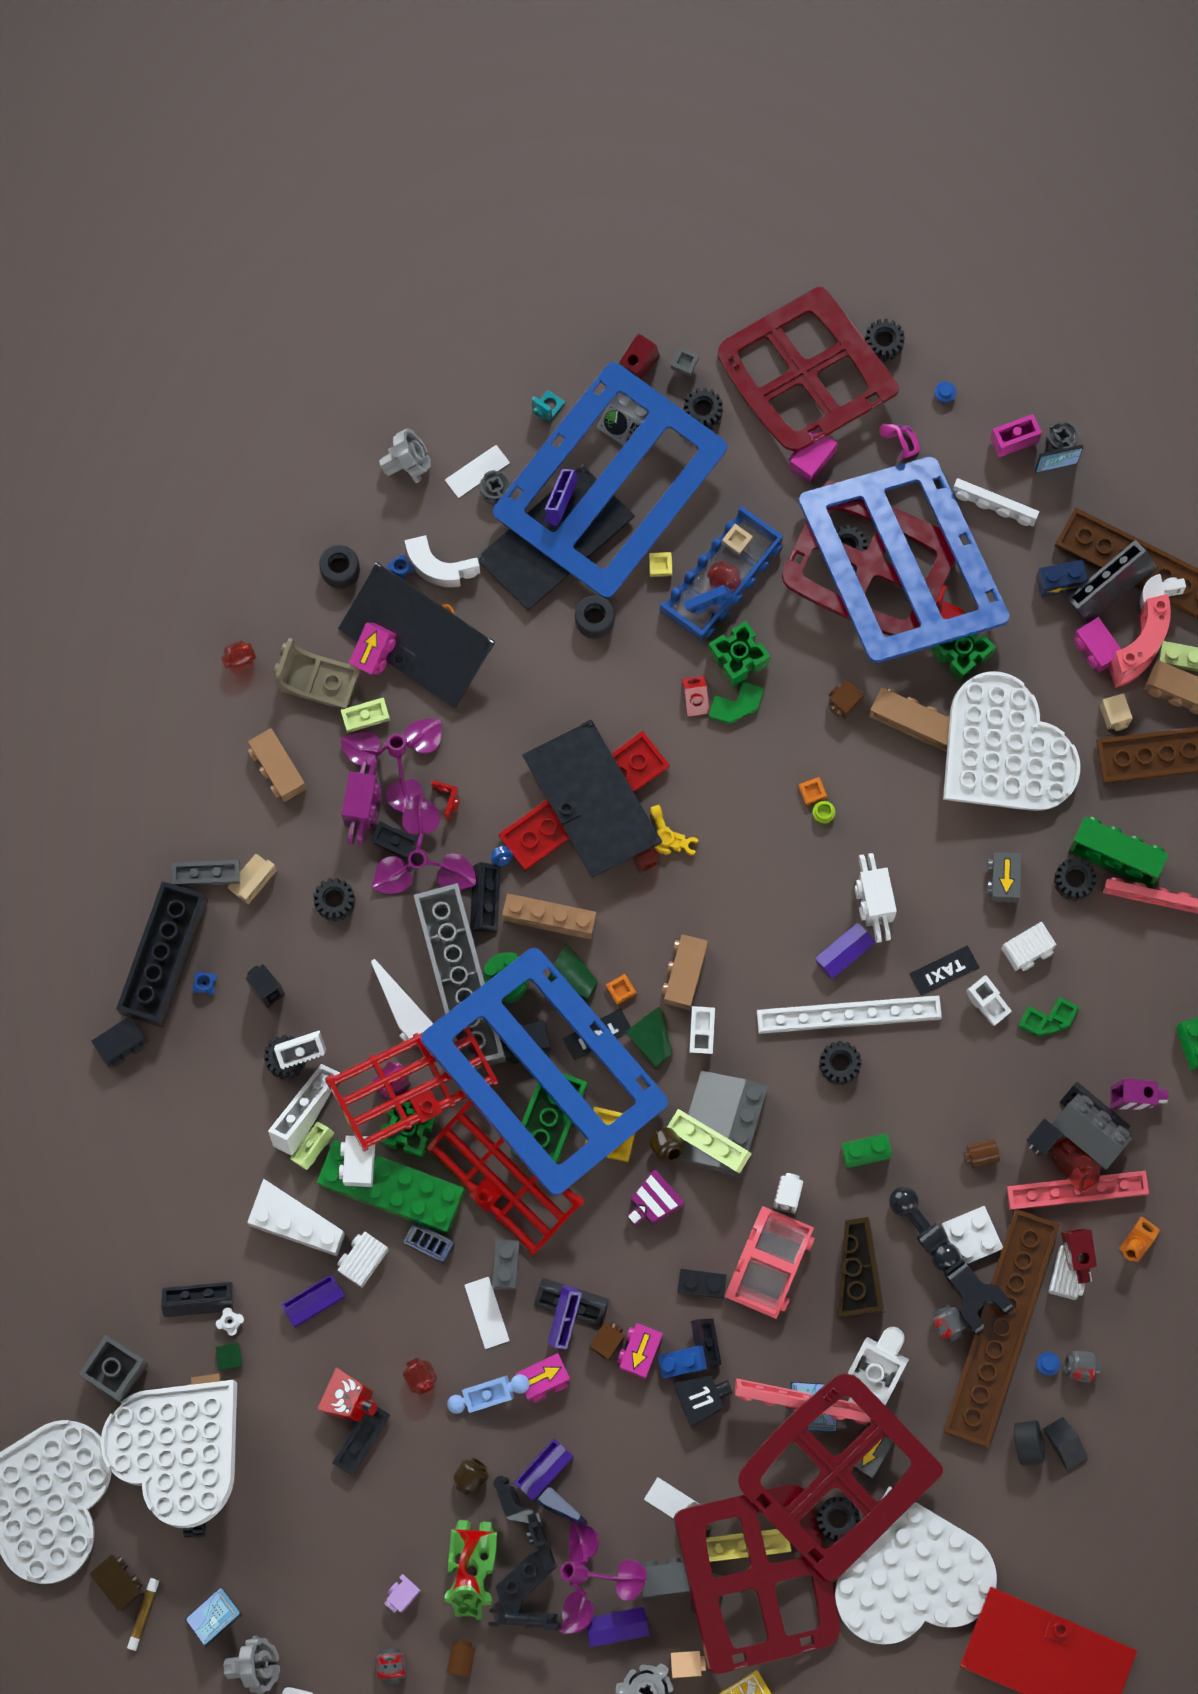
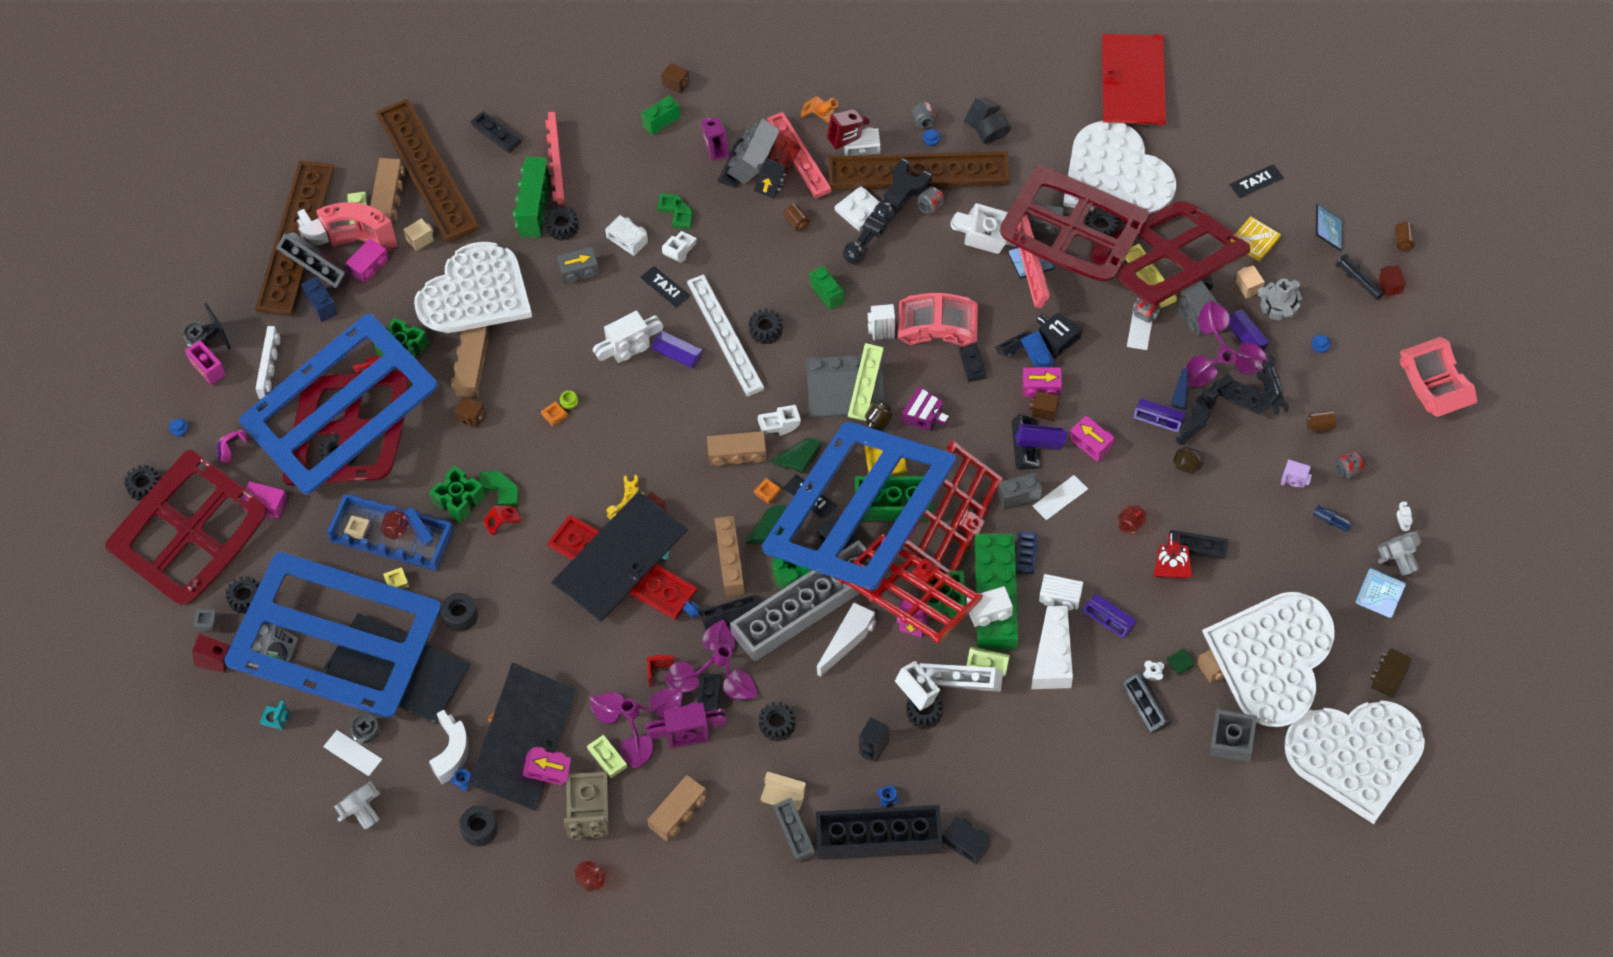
camera: 110 degrees left, 15 degrees down
pearl gold bar [127,1578,159,1651] -> none
bright green hips [444,1520,497,1620] -> none
light blue plate [447,1375,530,1414] -> none
dark purple piece [544,469,578,527] -> none
dark brown wedge [837,1217,885,1320] -> none
none -> dark blue axle [1313,505,1352,532]

